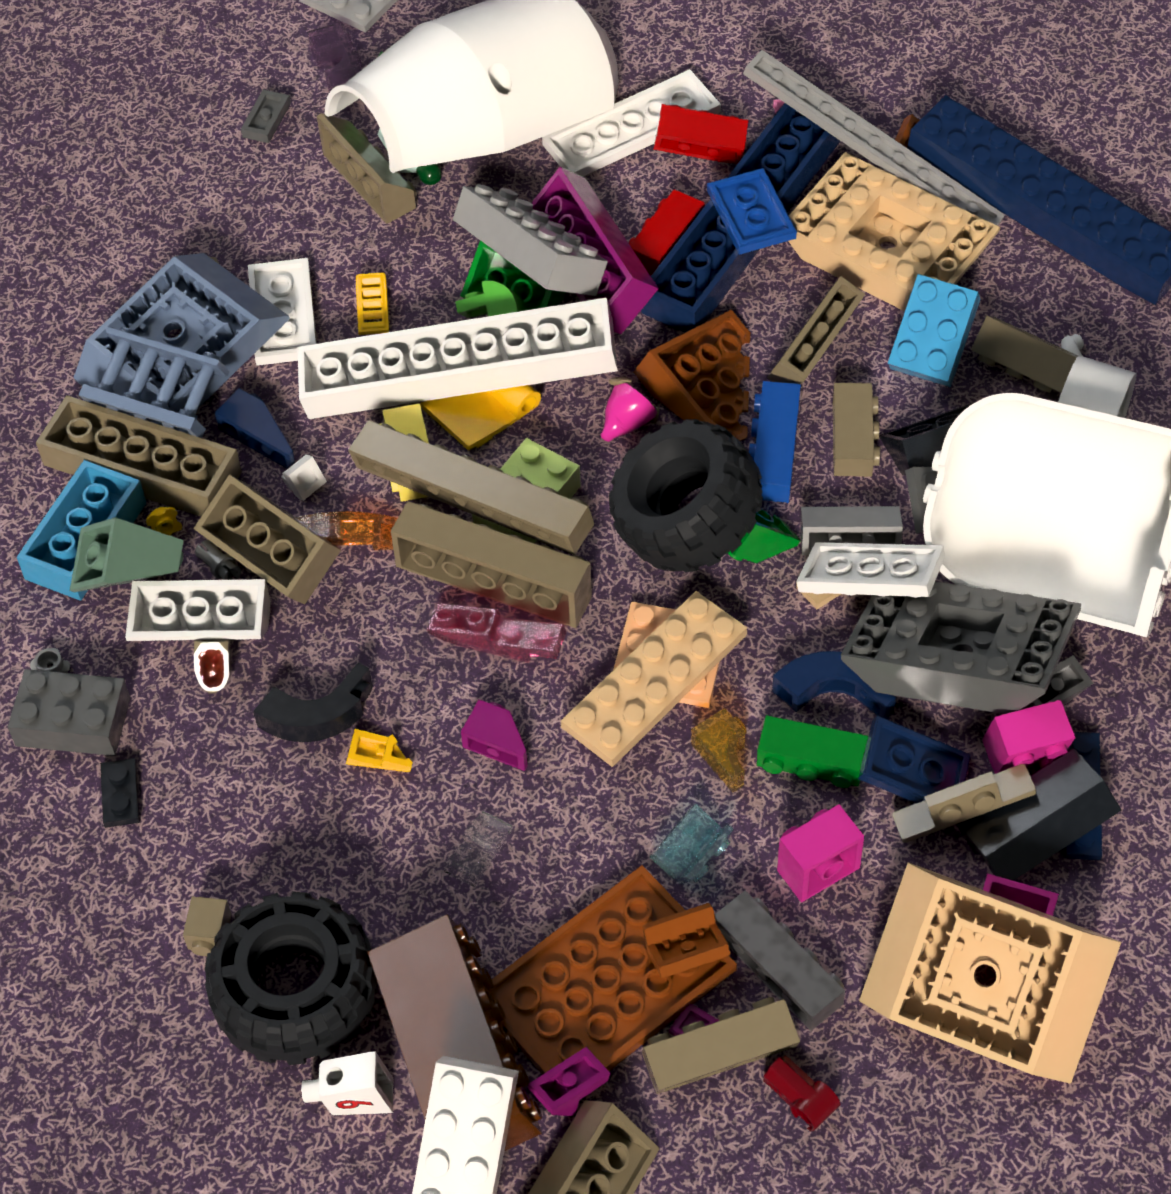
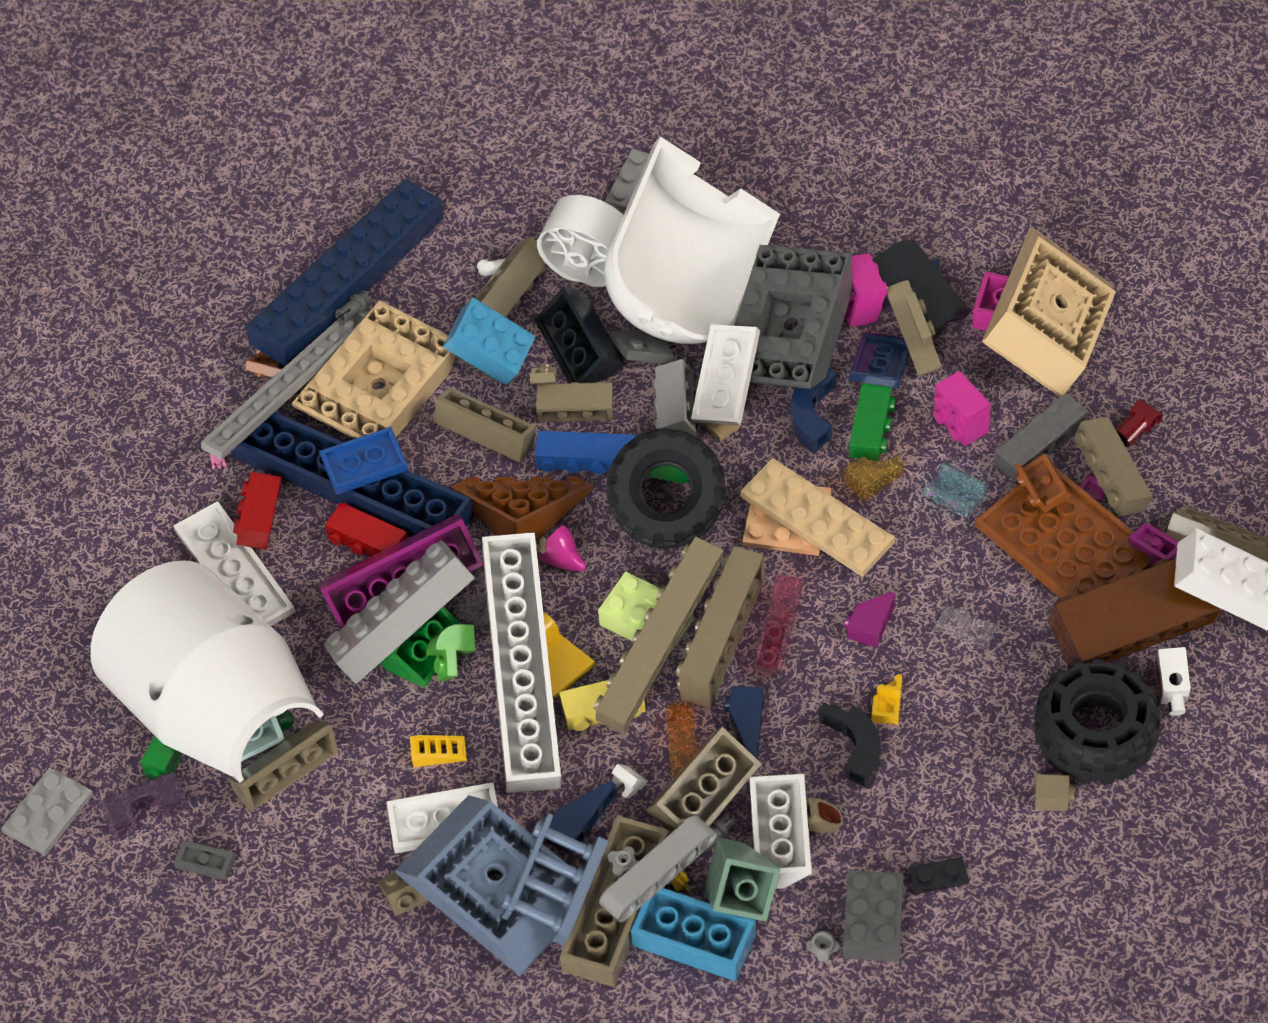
camera: 90 degrees left, 0 degrees up
none -> dark grey pin [335,290,372,324]
none -> dark tan slope [530,363,558,385]
none -> light grey beam [599,815,717,922]
none -> light grey plate [608,847,638,876]
none -> dark blue slope [725,686,764,760]

